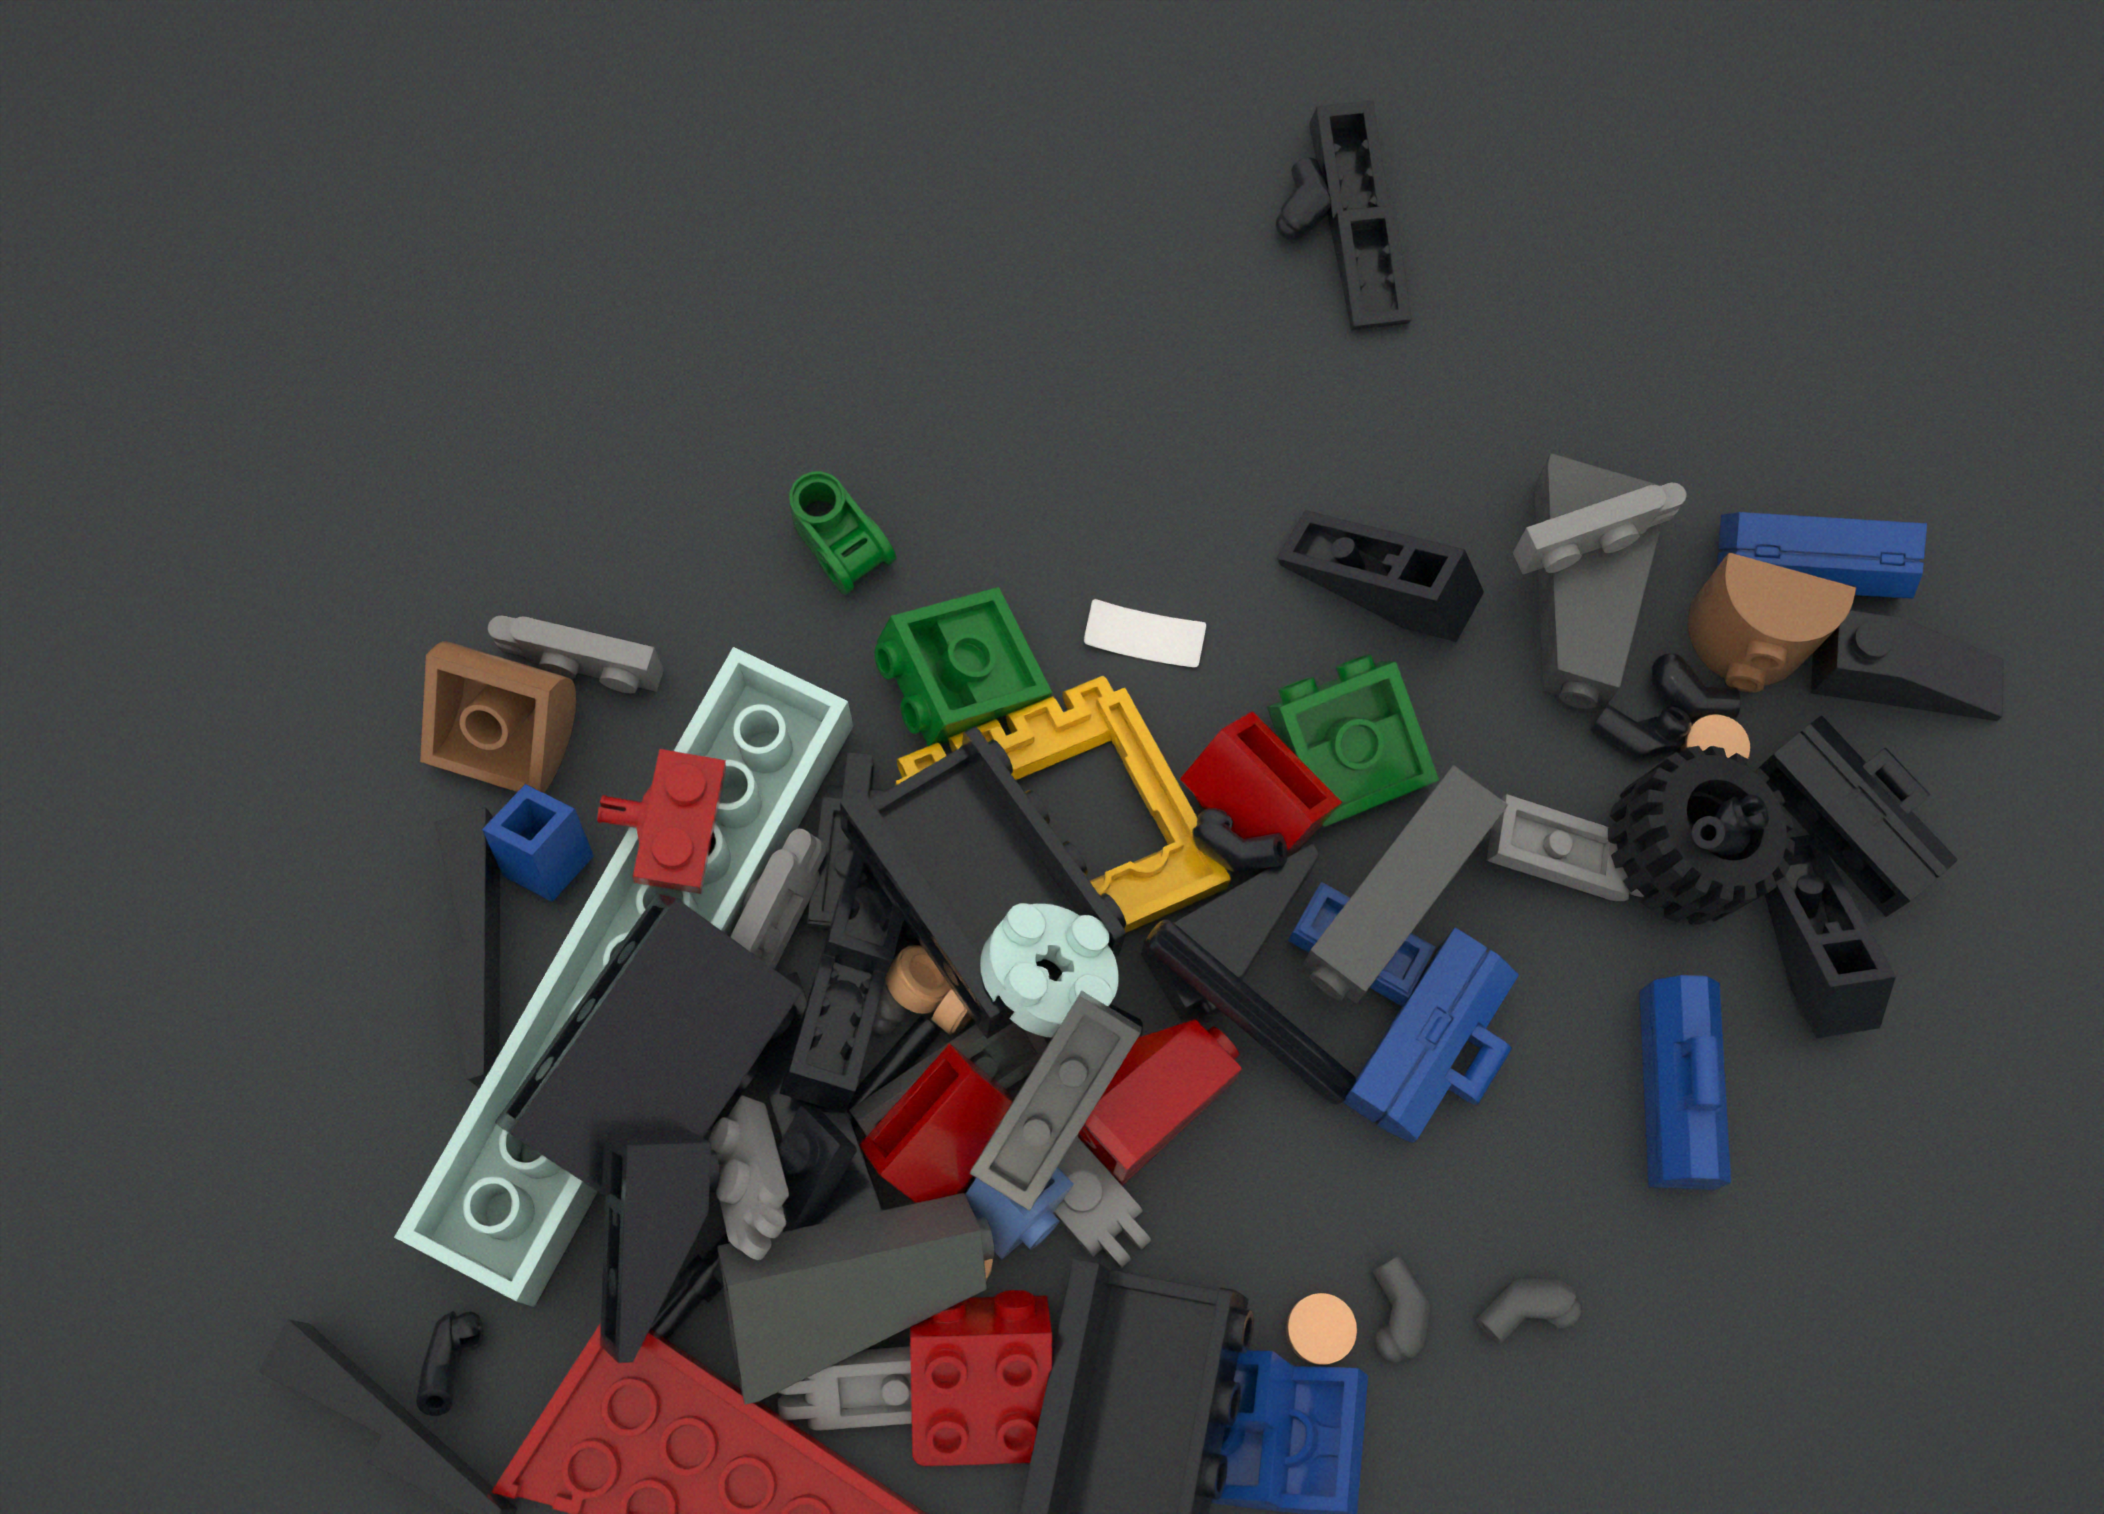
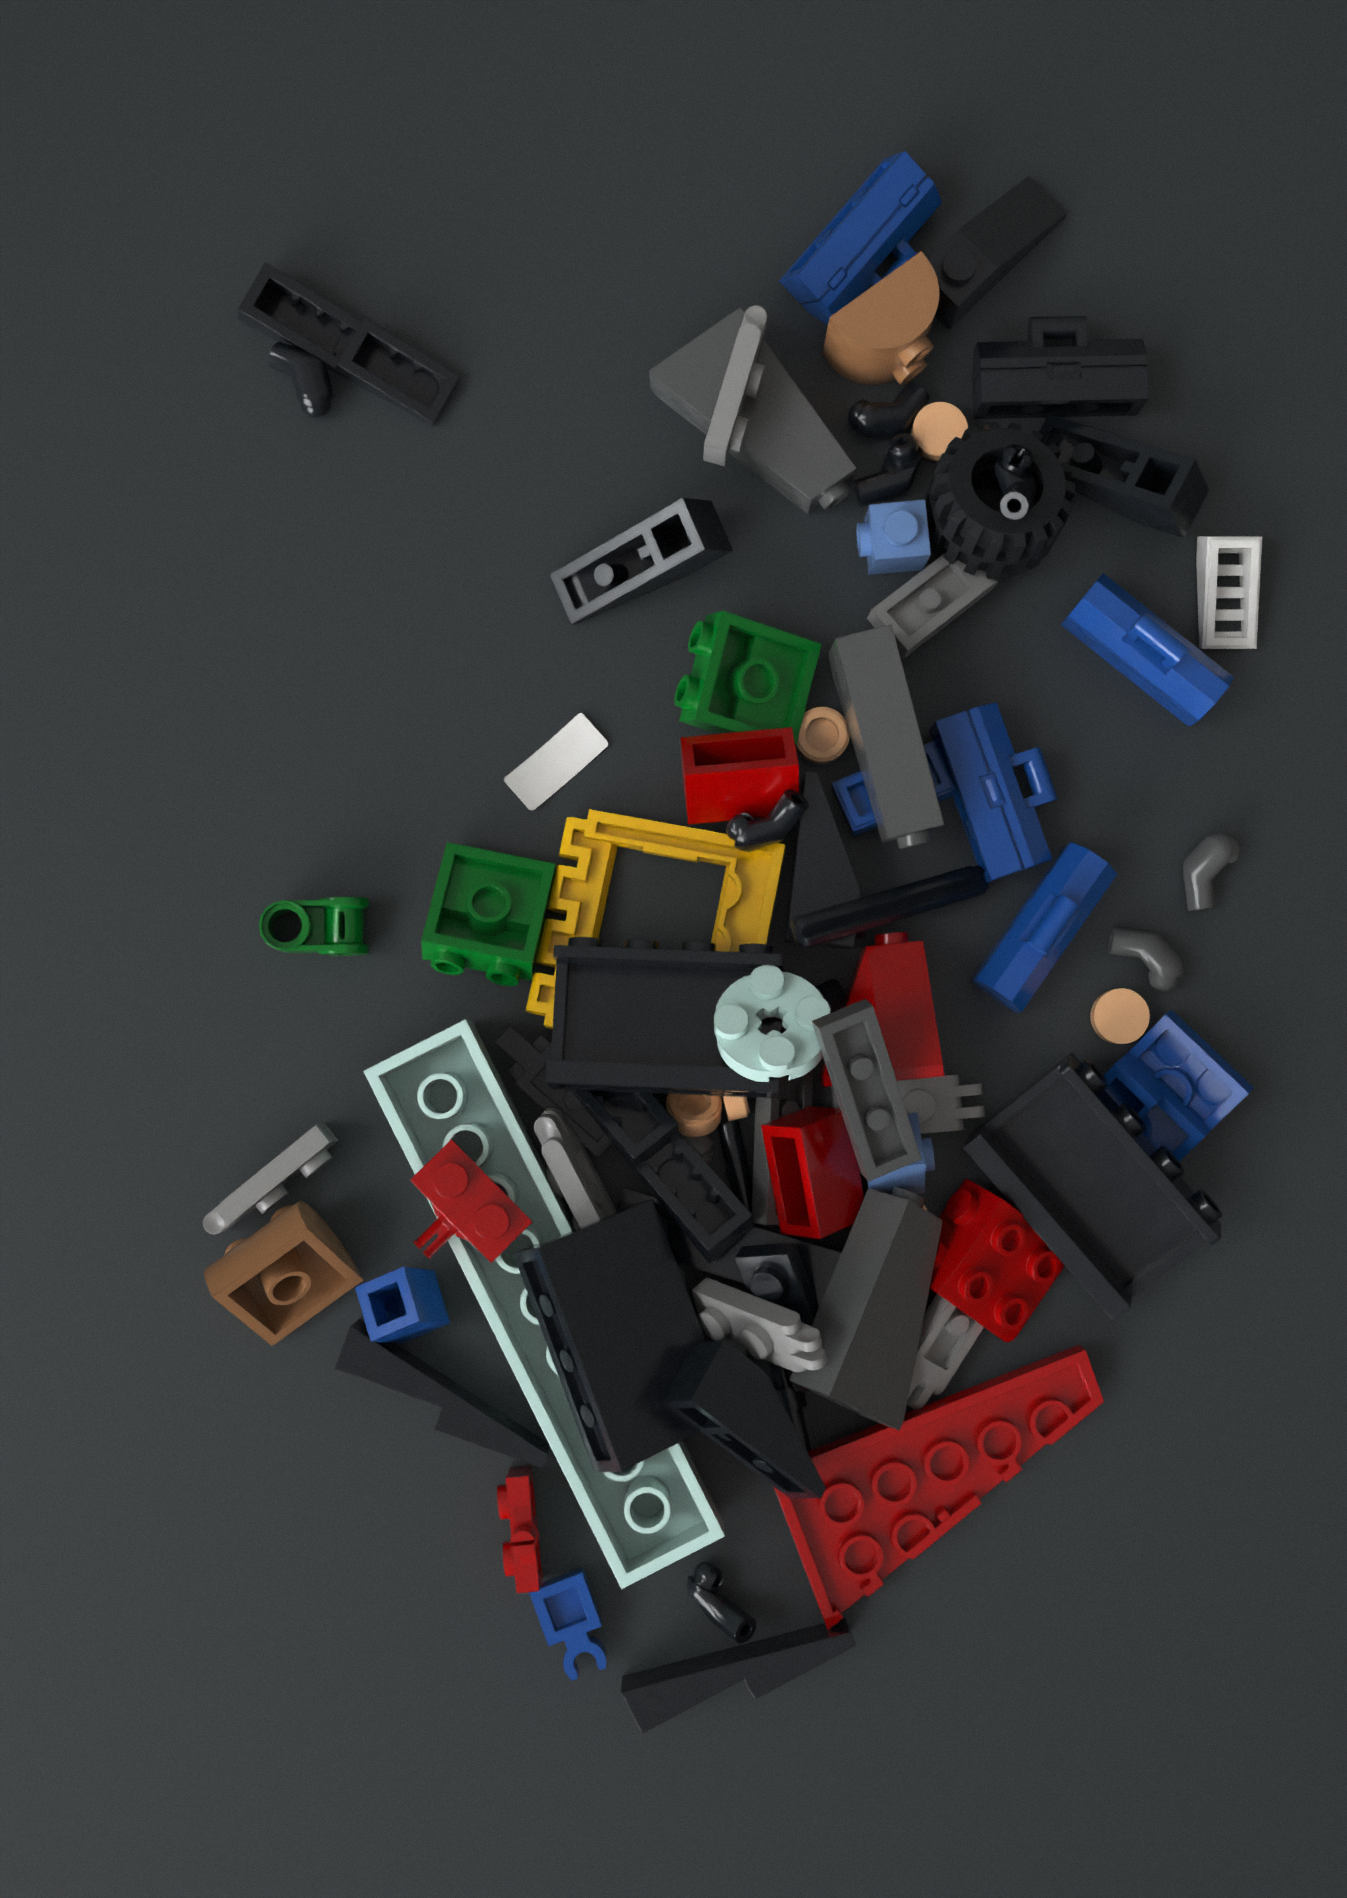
camera: 50 degrees left, 15 degrees up
none -> red plate [497,1465,543,1594]
none -> blue plate [529,1567,607,1681]
none -> light nougat tile [796,707,850,764]
none -> medium blue brick [856,500,931,575]
none -> blue piece [970,842,1117,1013]
none -> white slope [1196,536,1262,649]

